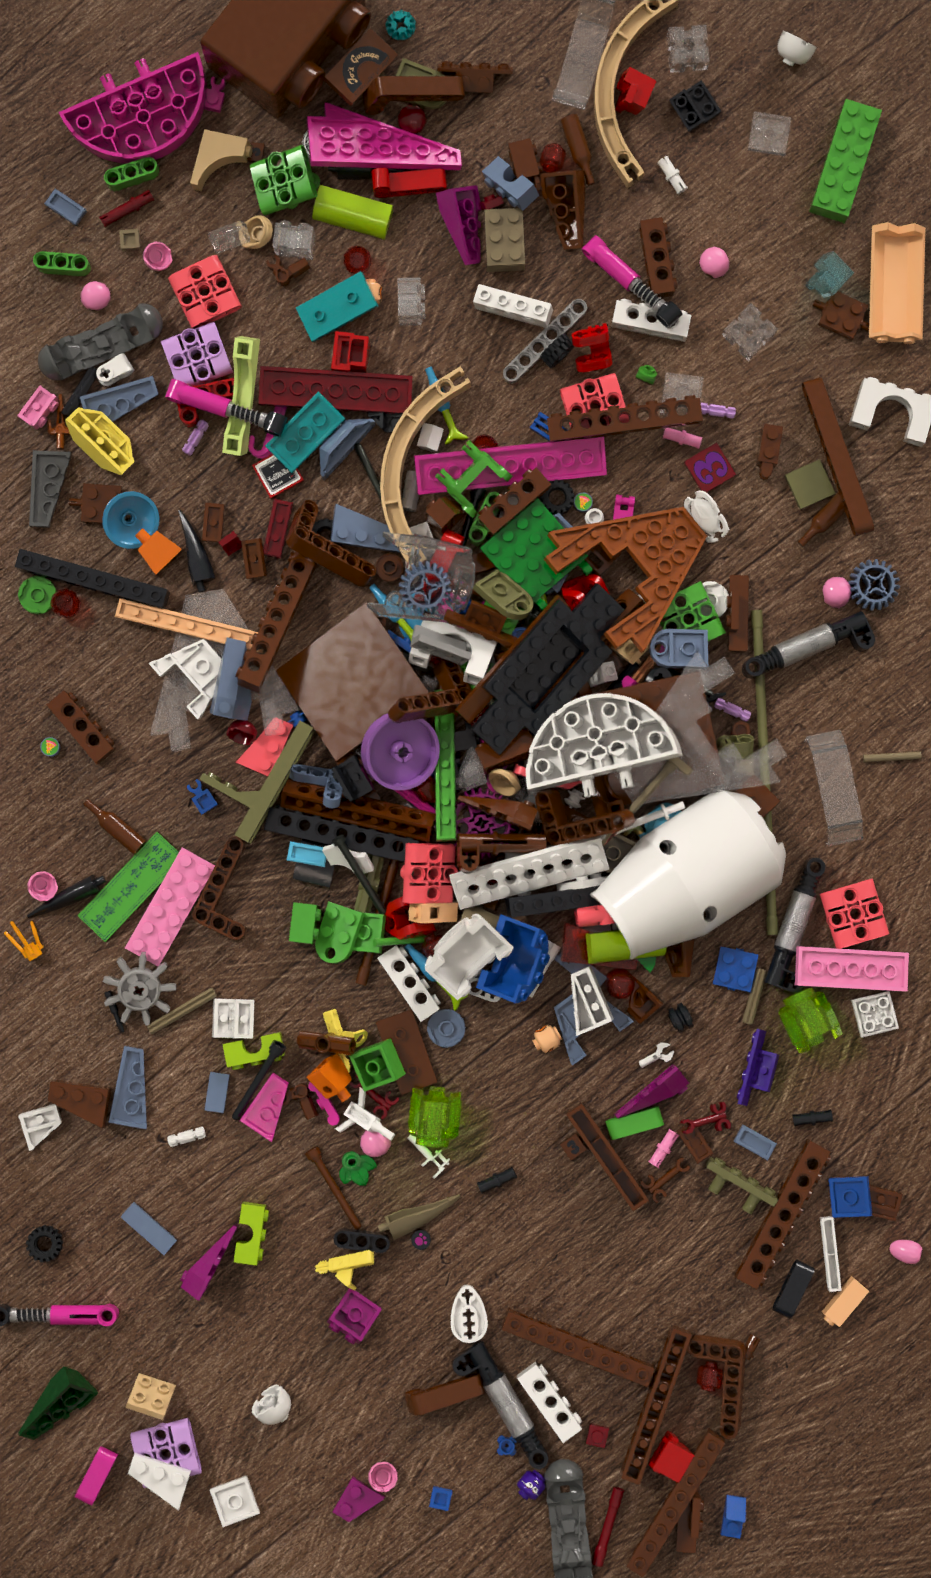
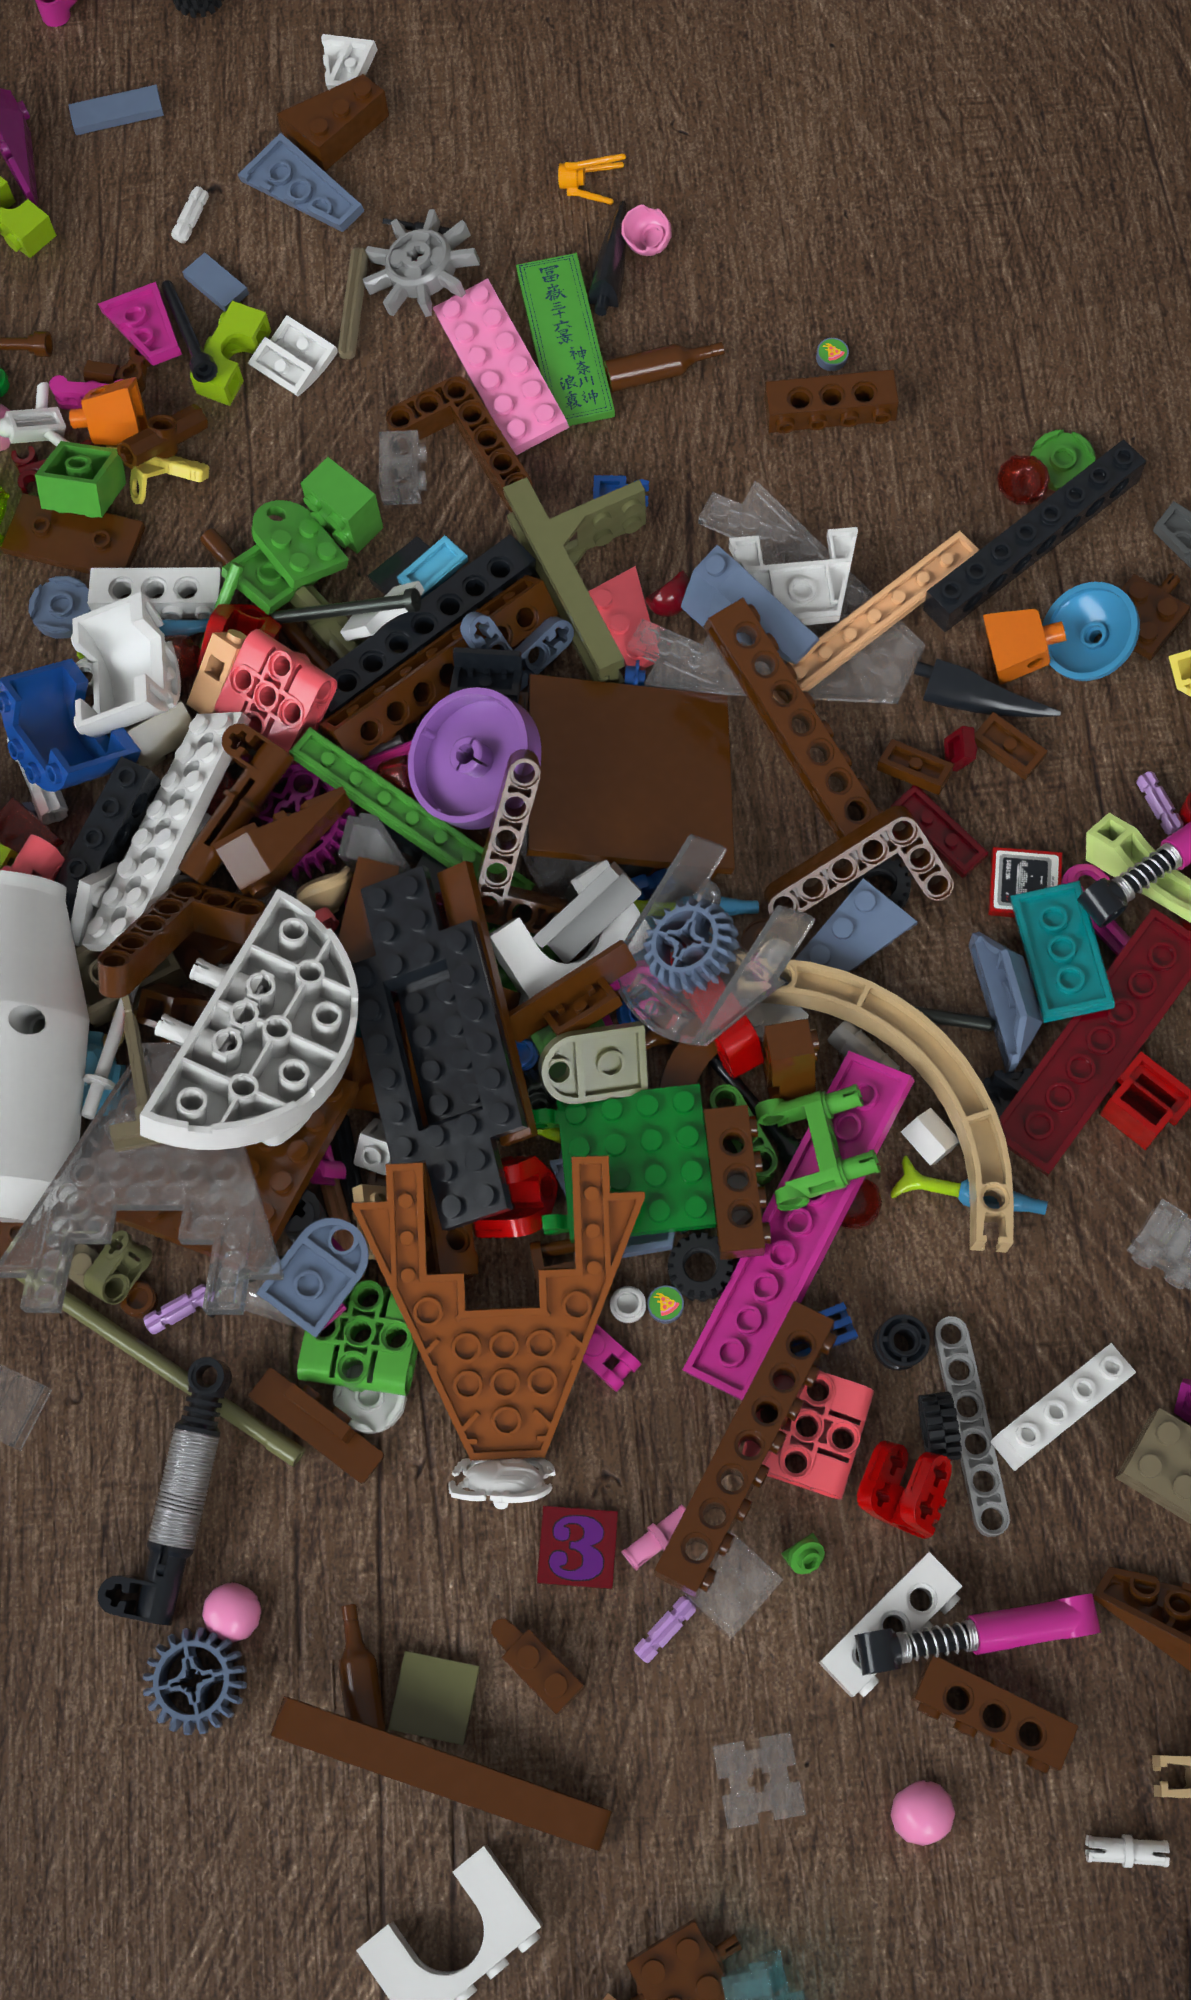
camera: 135 degrees right, 15 degrees down
none -> clear brick [379,430,427,505]
none -> black wheel [872,1314,930,1371]

